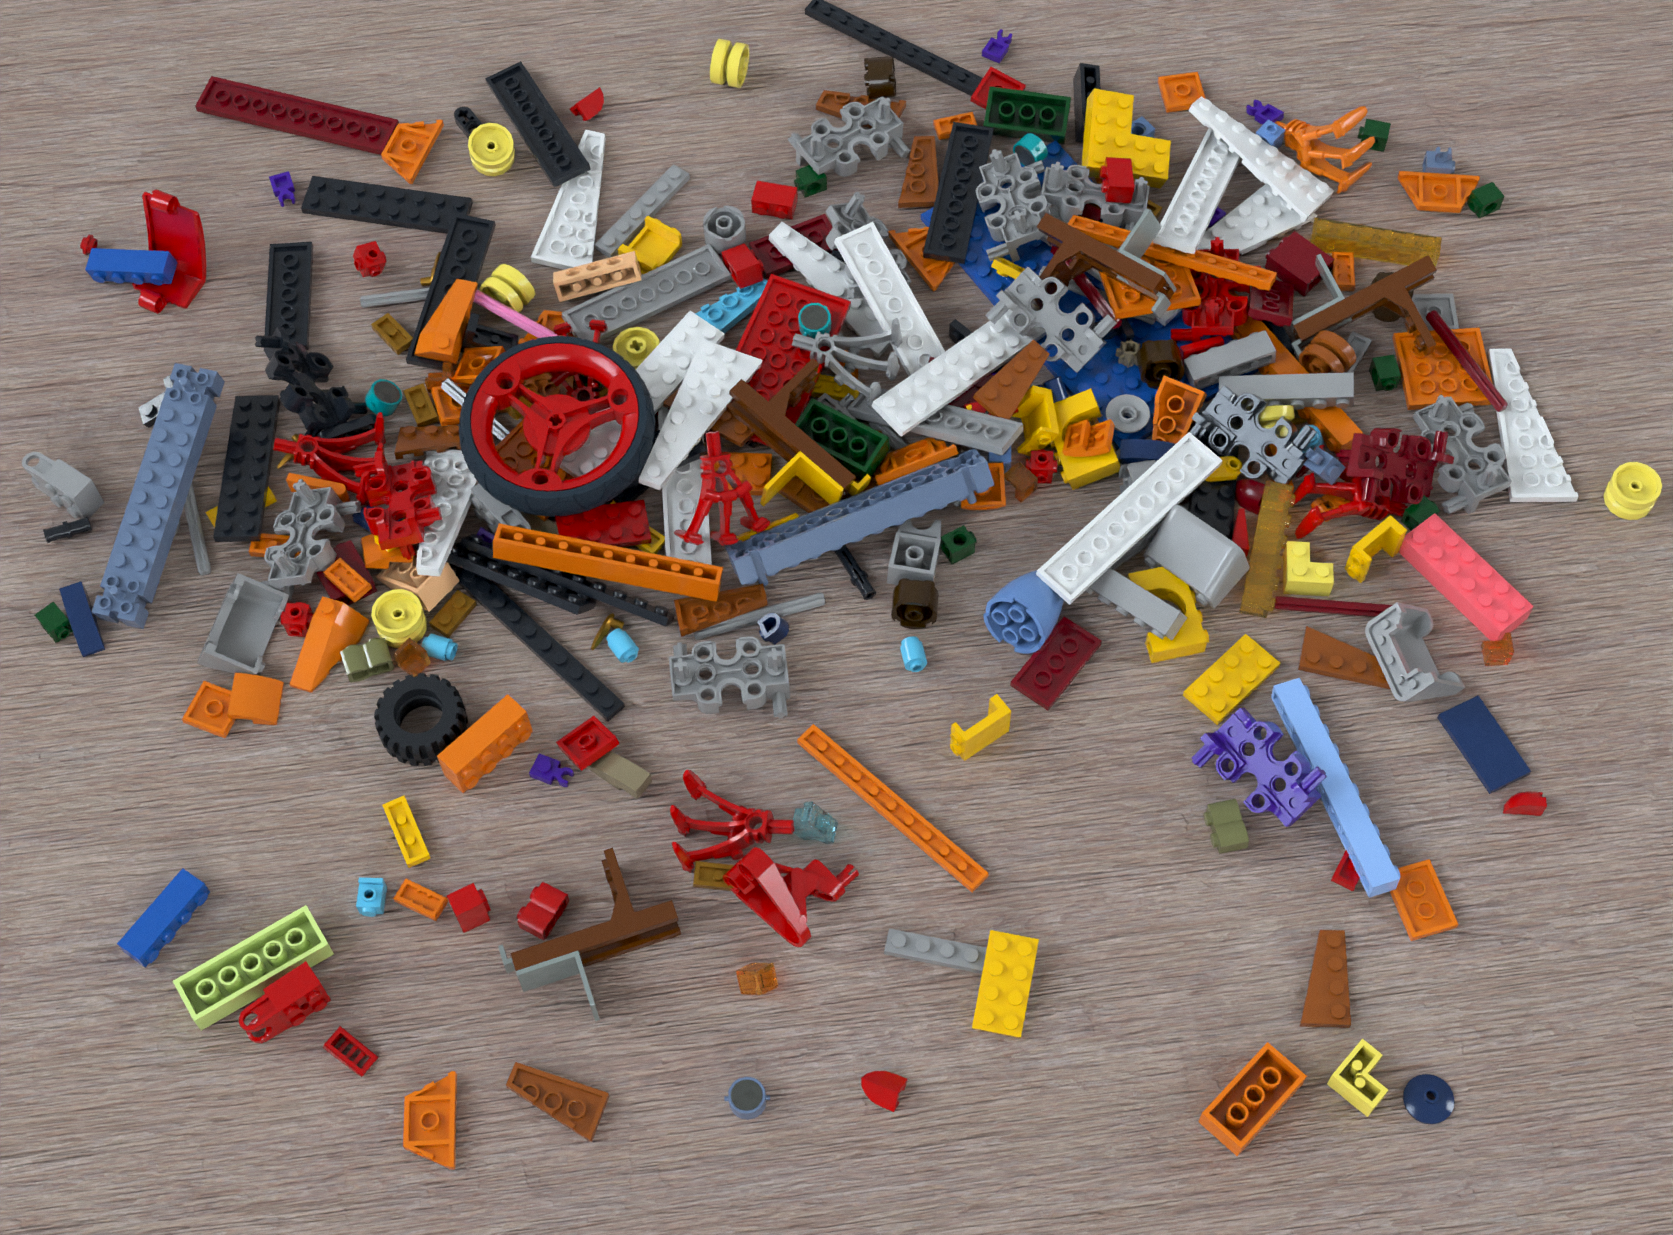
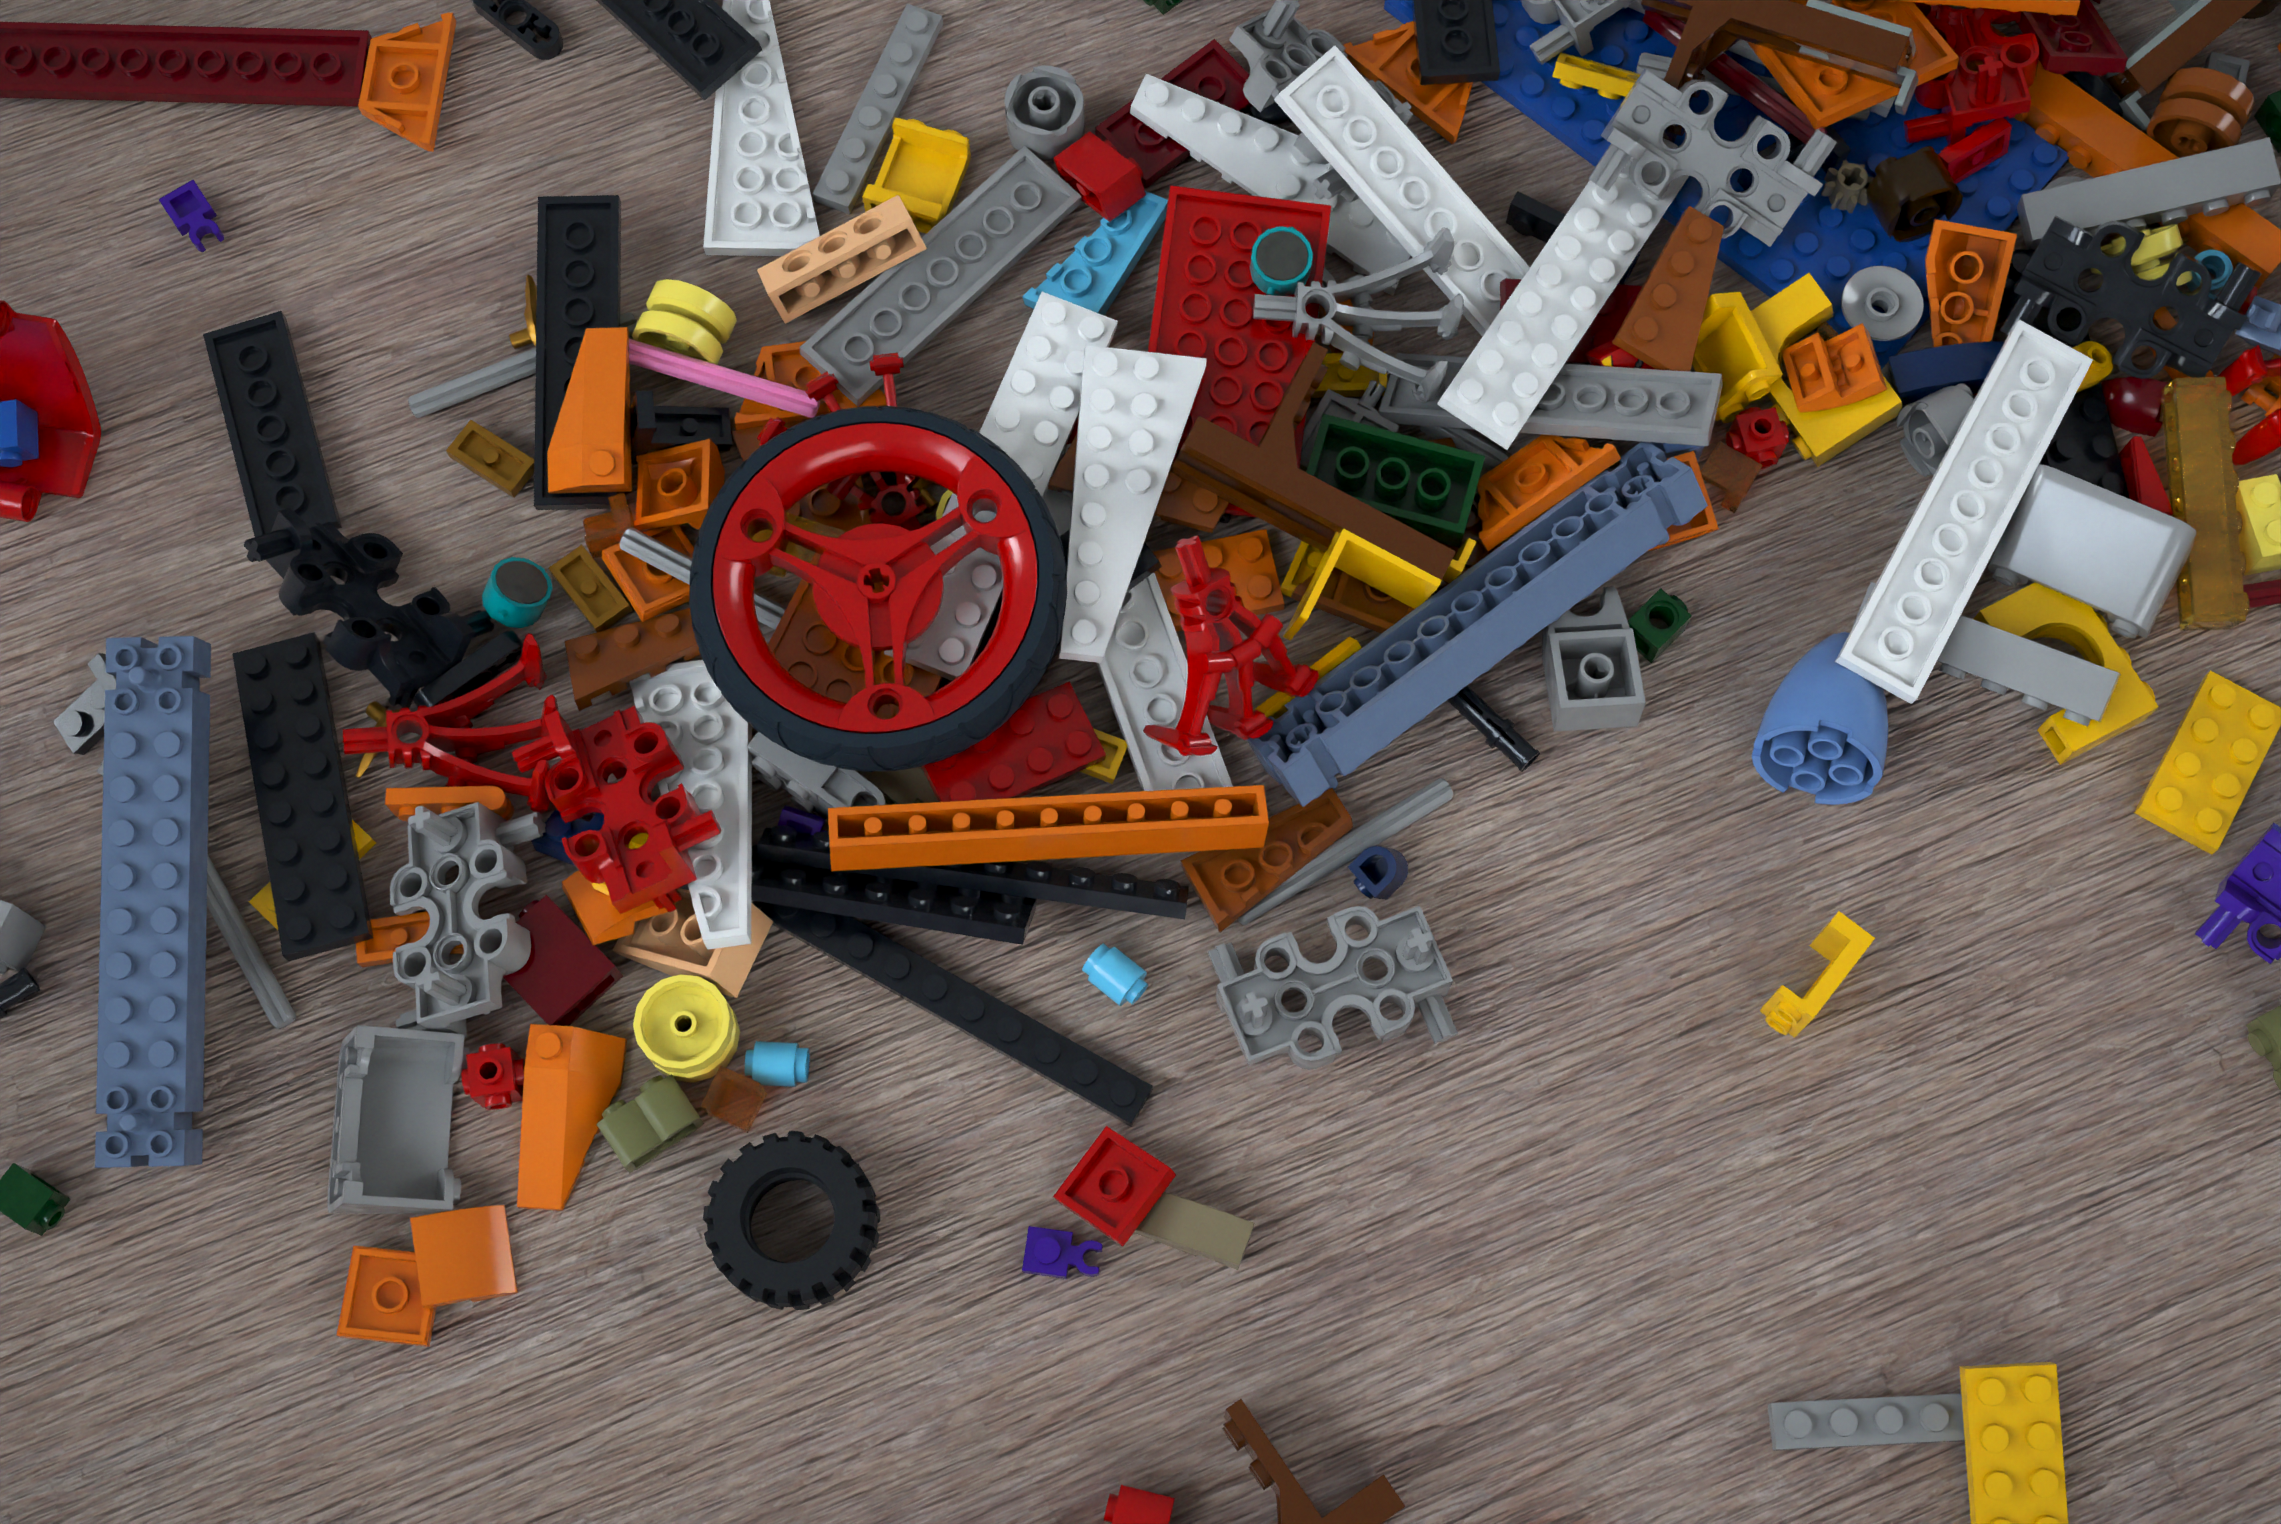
camera: 15 degrees left, 10 degrees up
dark blue slope [59,581,105,657] -> none
black plate [301,176,473,234] -> none
orange plate [323,558,372,603] -> none
red brick [353,241,386,278] -> none
yellow plate [382,796,431,868] -> none
pearl gold plate [429,590,477,638] -> none
orange brick [437,694,533,793] -> none
light yellow wheel [468,123,515,176] -> none
pearl gold bar [591,613,625,651] -> none
light yellow wheel [613,327,660,370] -> none
red piece [670,770,795,873] -> none
pearl gold plate [693,861,734,891] -> none
red connector [723,847,859,948] -> none
red brick [751,181,798,220] -> none
clear light blue brick [793,801,838,844] -> none
orange plate [797,724,989,893] -> none
dark brown brick [891,578,939,629] -> none
medium azure brick [900,636,927,672] -> none
dark red plate [1010,616,1102,711] -> none
dark blue piece [1036,376,1068,403] -> none
light grey brick [1184,330,1276,390] -> none

